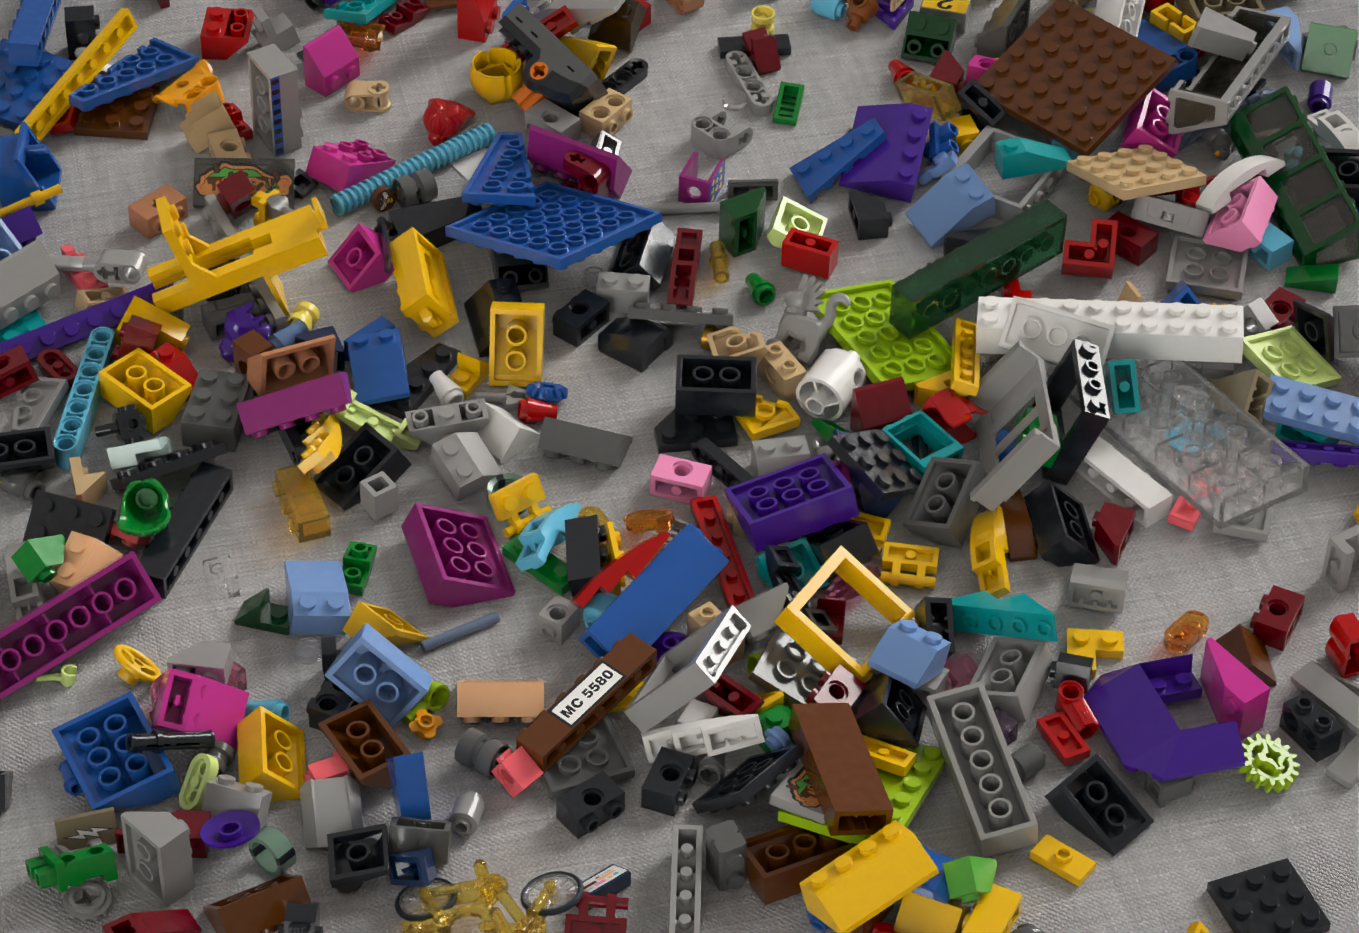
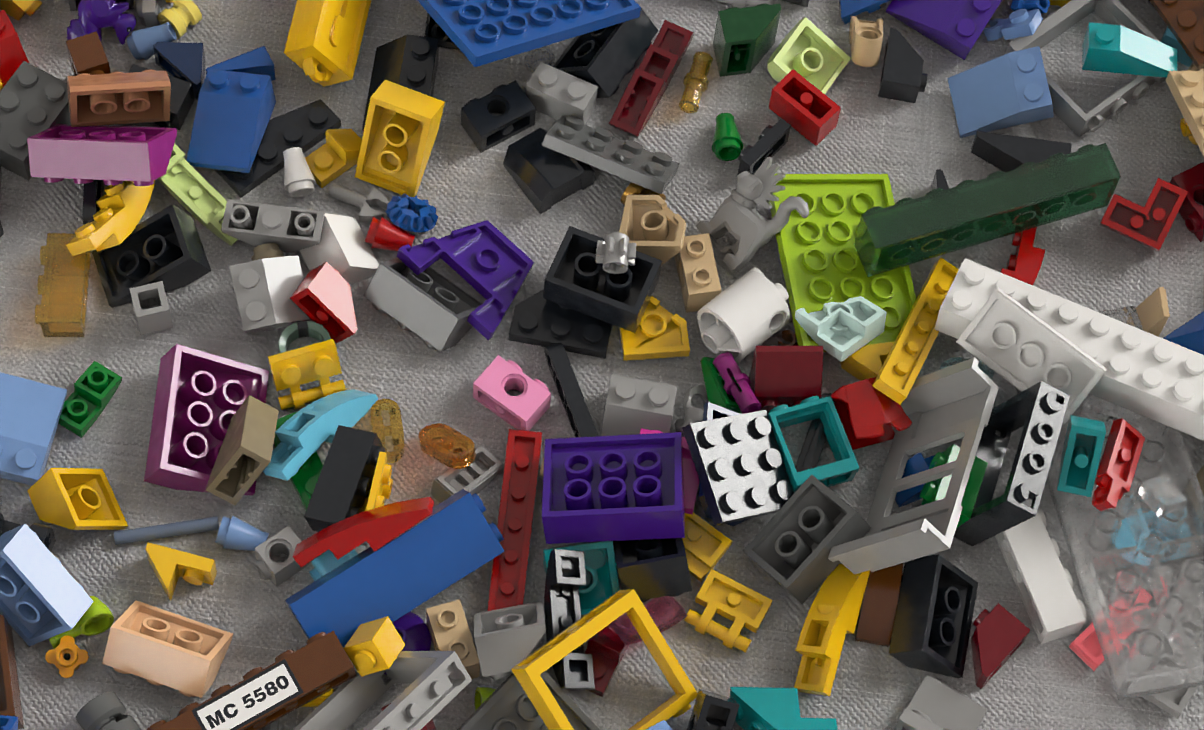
camera: 15 degrees right, 20 degrees up
none -> yellow slope [145,542,217,600]
none -> dark tan slope [206,395,279,506]
none -> medium blue cone [215,516,269,551]
none -> slope [290,262,358,344]
none -> yellow brick [344,616,405,677]
none -> dark purple wing [396,220,534,340]
none -> light grey gear [596,232,637,274]
none -> magenta pin [713,352,762,414]
none -> black plate [737,118,791,175]
none -> light aqua slope [795,296,887,362]
none -> tan piece [849,16,884,67]
none -> red hinge [1092,418,1145,512]

